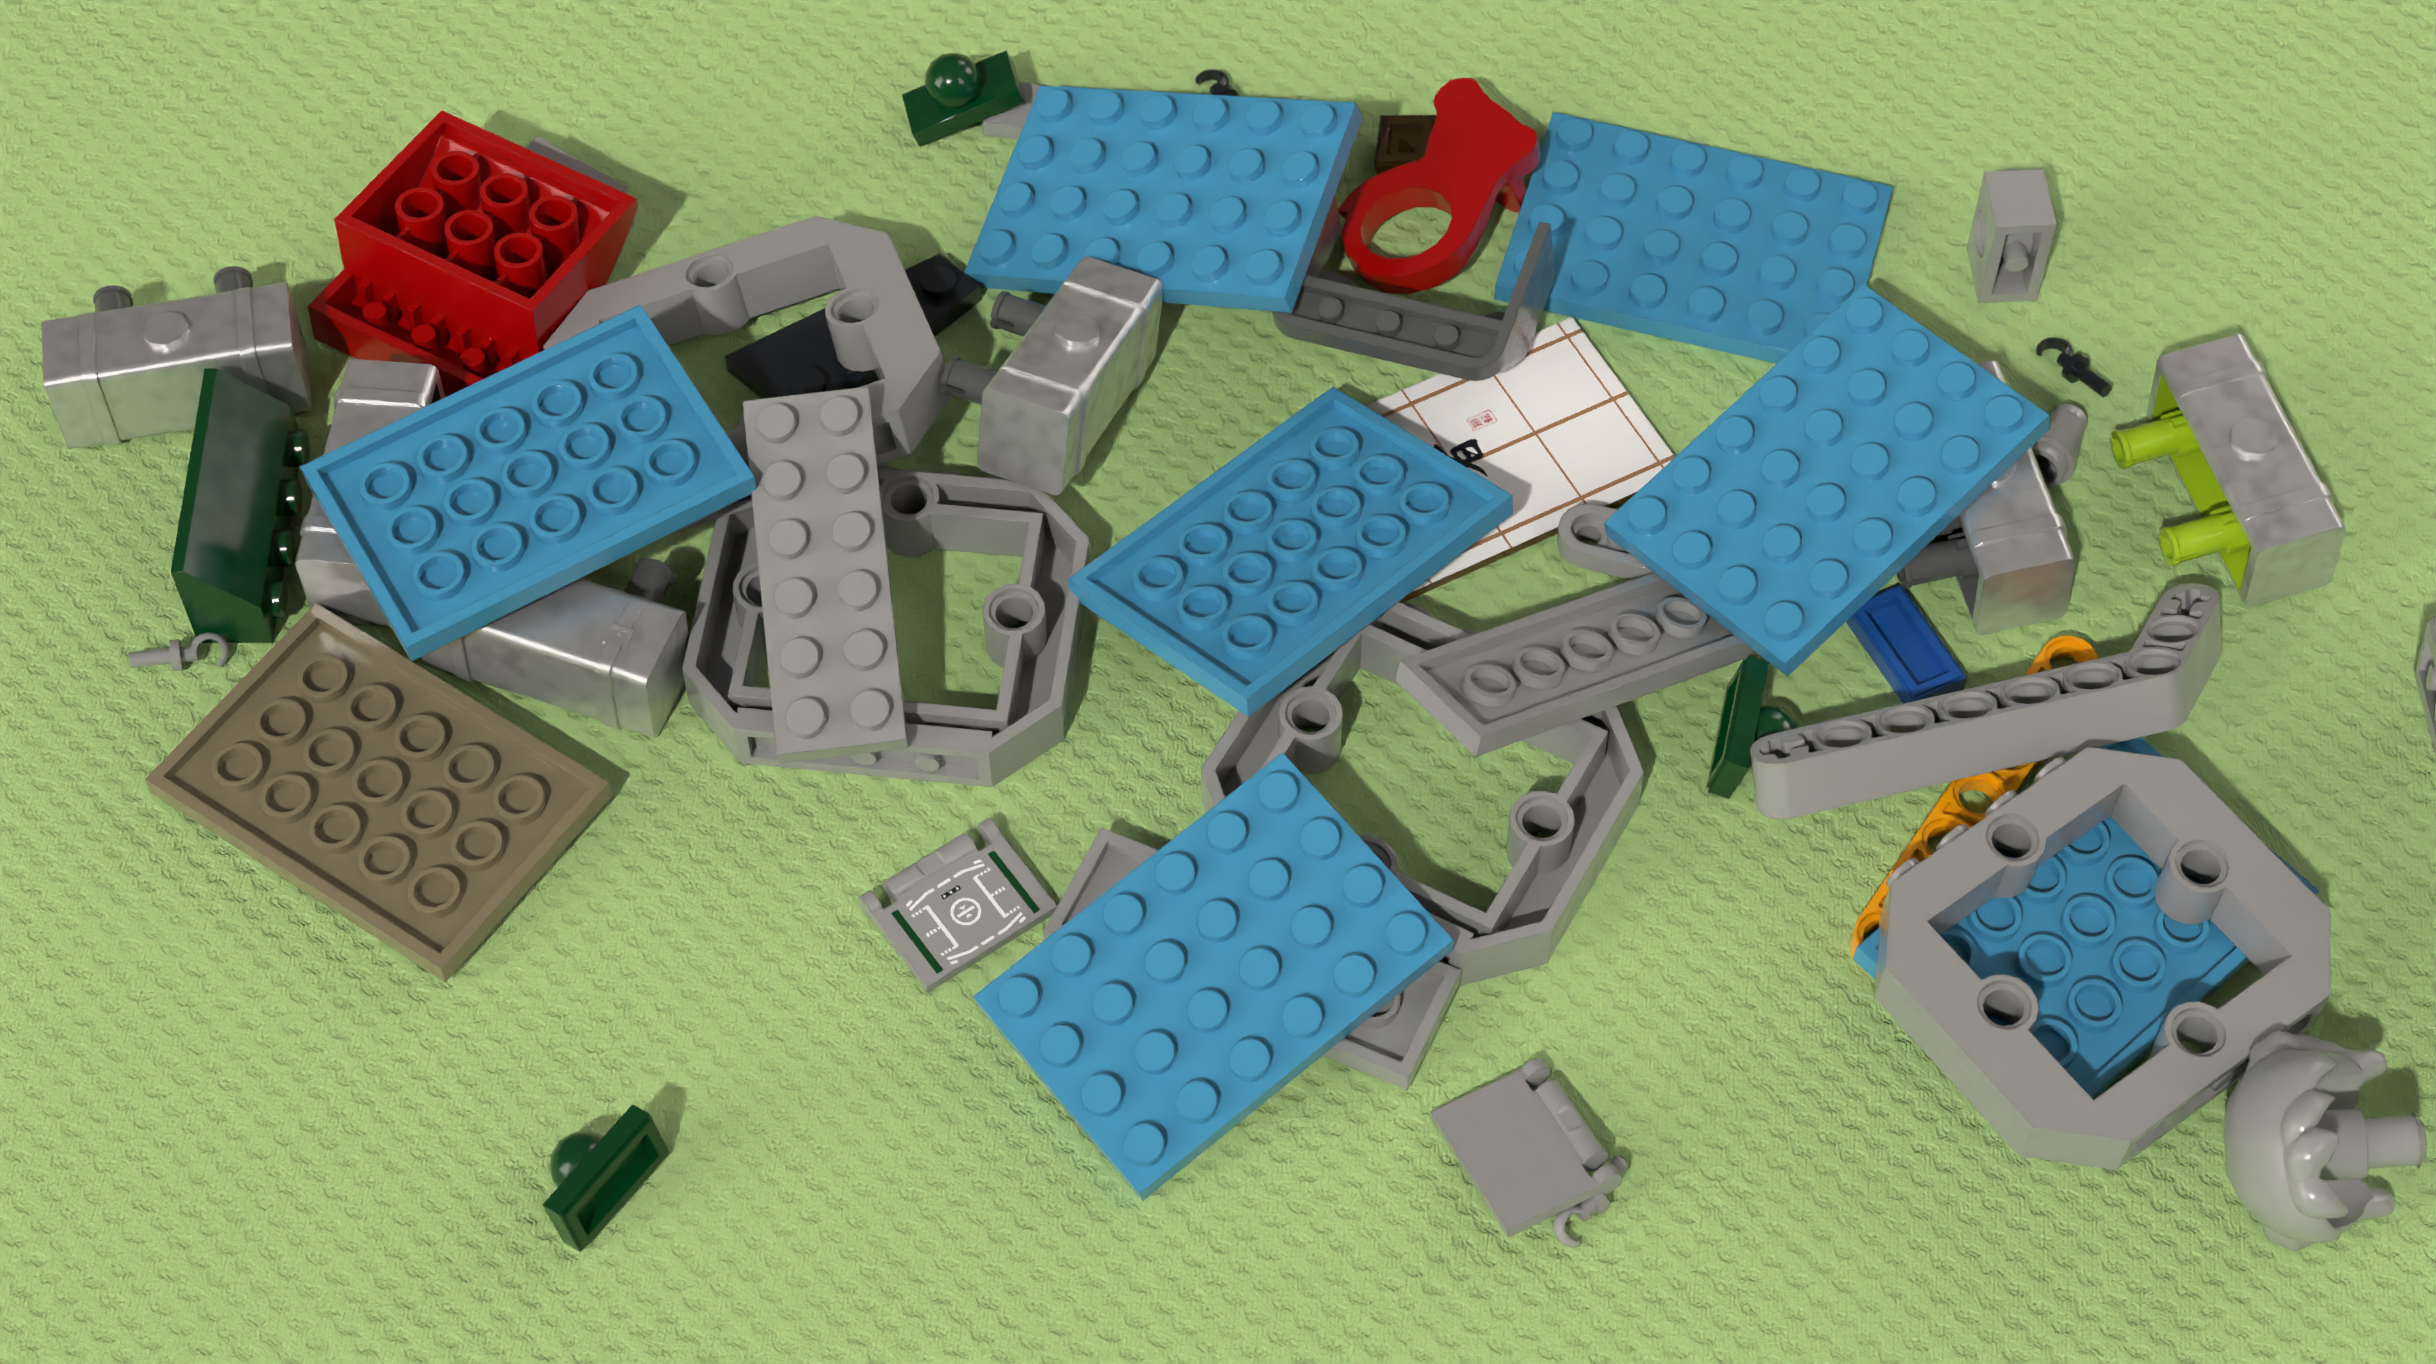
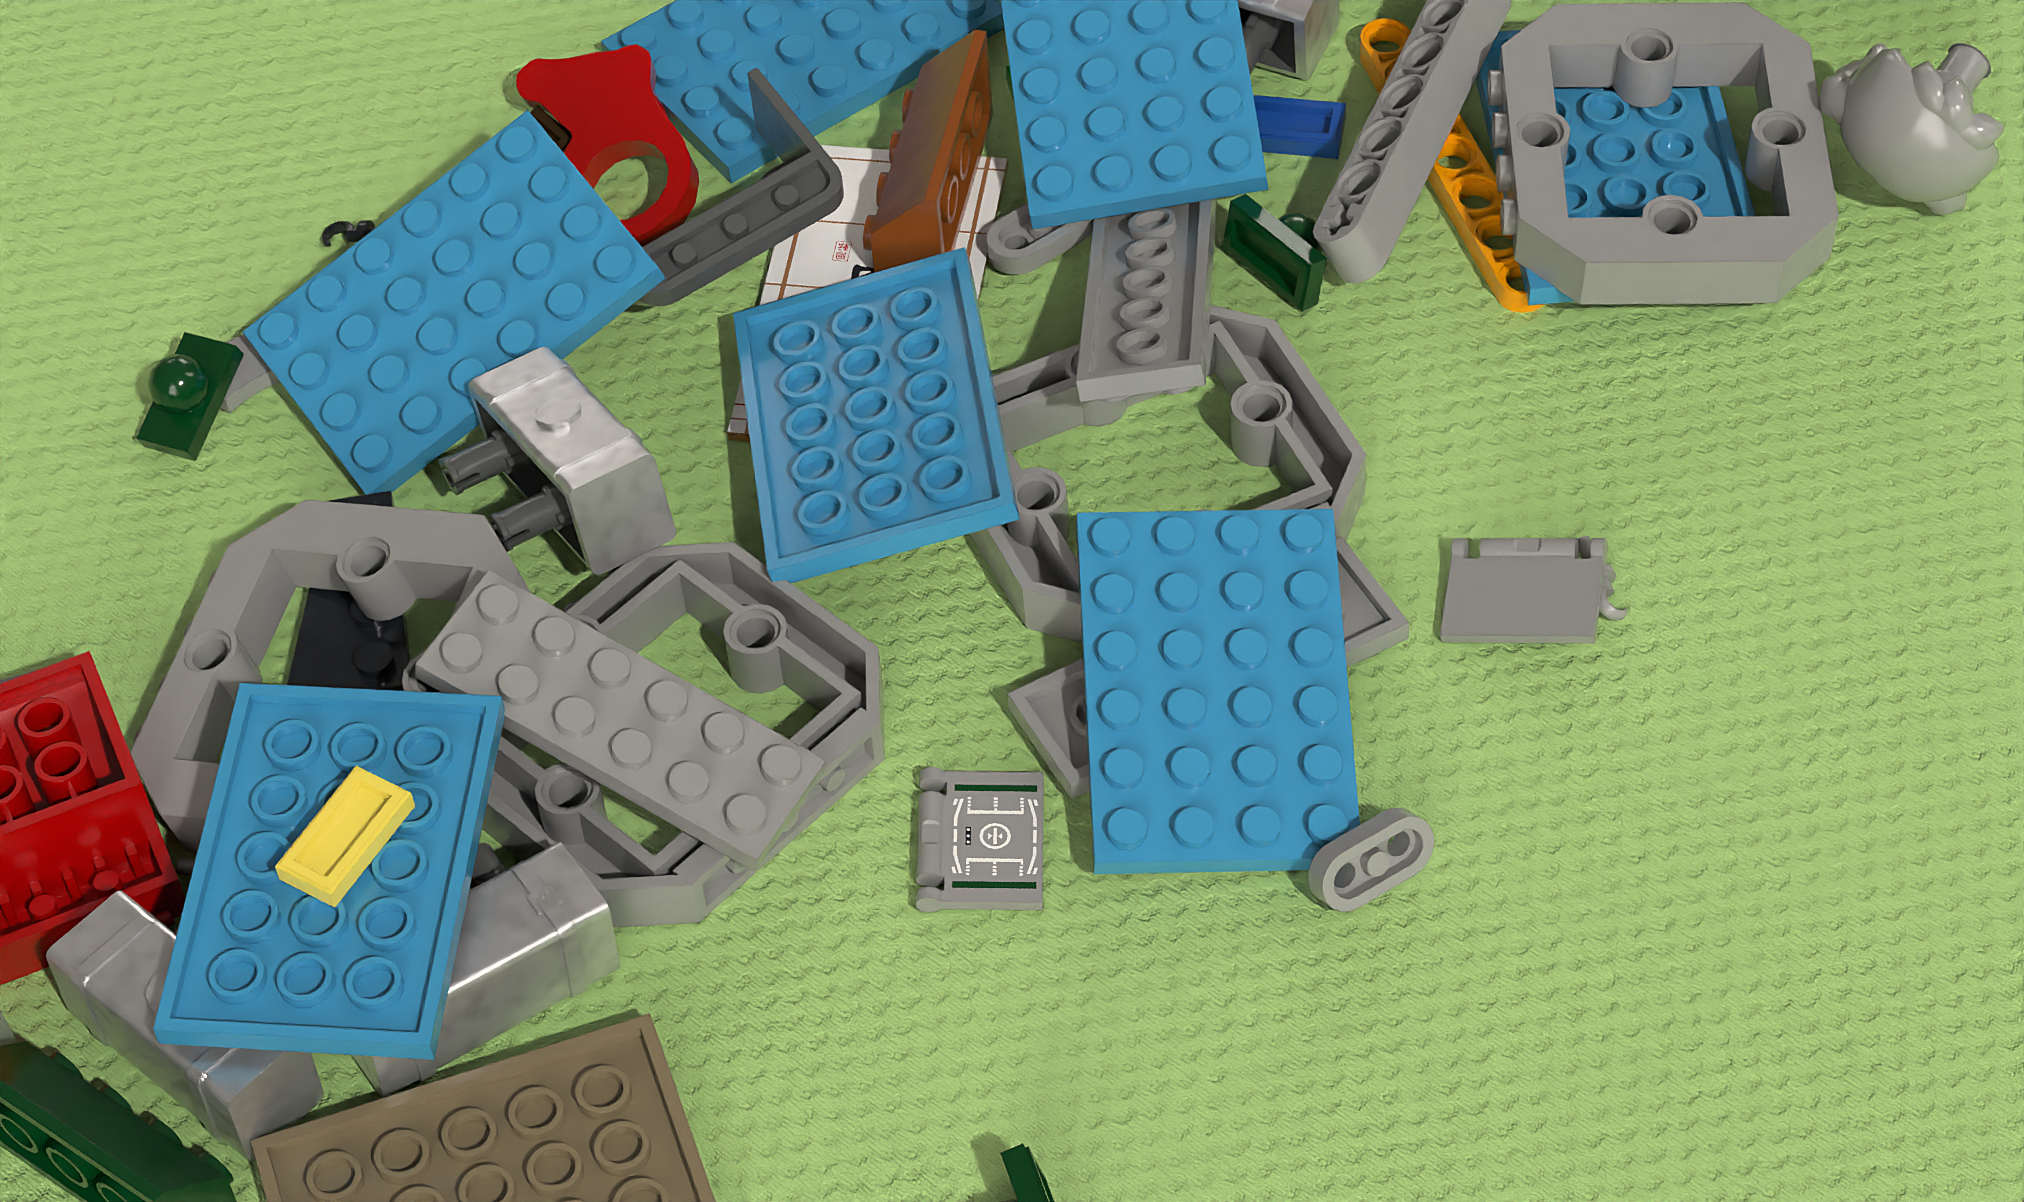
camera: 50 degrees left, 5 degrees down
none -> light yellow tile [275,766,415,908]
none -> dark orange slope [863,30,993,273]
none -> light grey plate [1308,808,1434,912]

